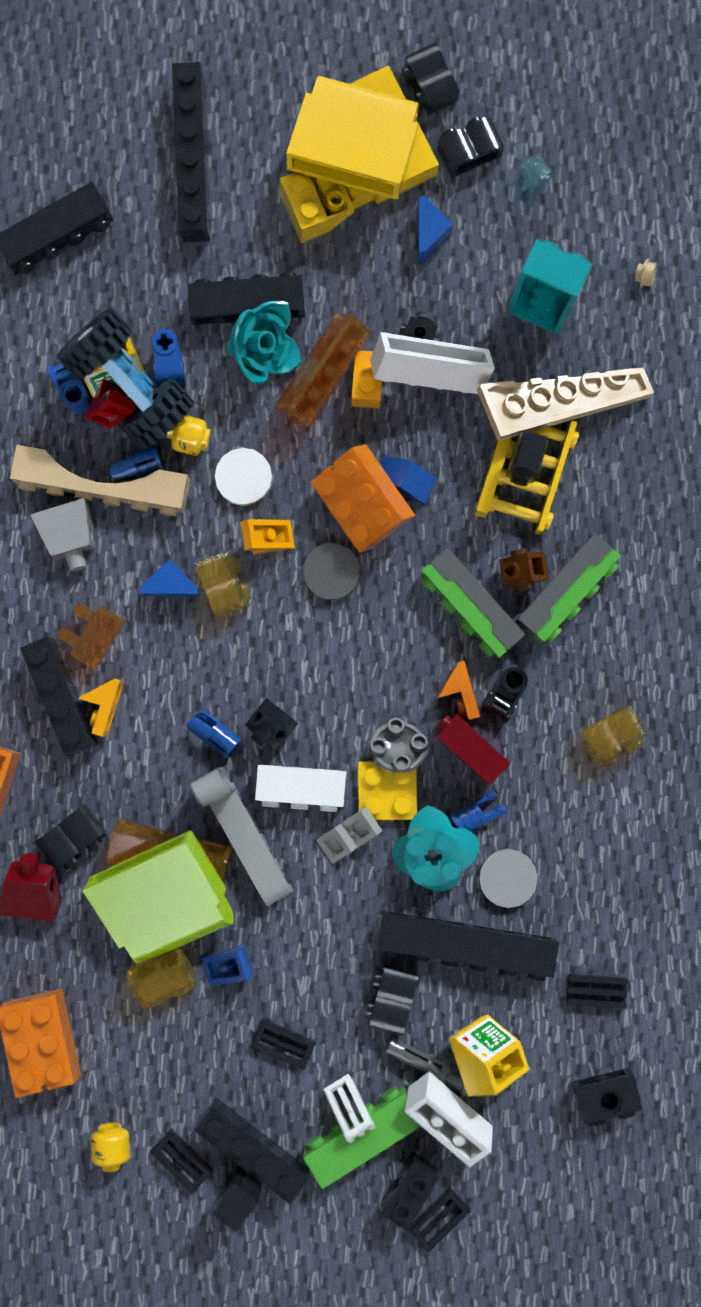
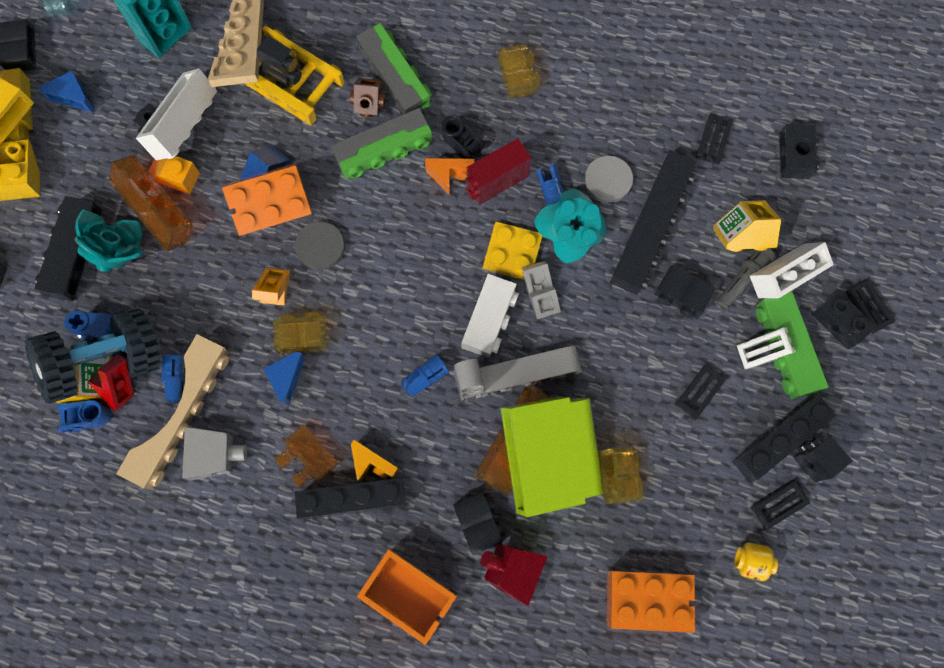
camera: 75 degrees left, 10 degrees down
yellow head [167,415,211,456] -> none
blue slope [202,944,254,986] -> none
white tile [215,448,272,506] -> none
black brick [245,698,298,751] -> none
dark grey dish [370,718,428,774] -> none

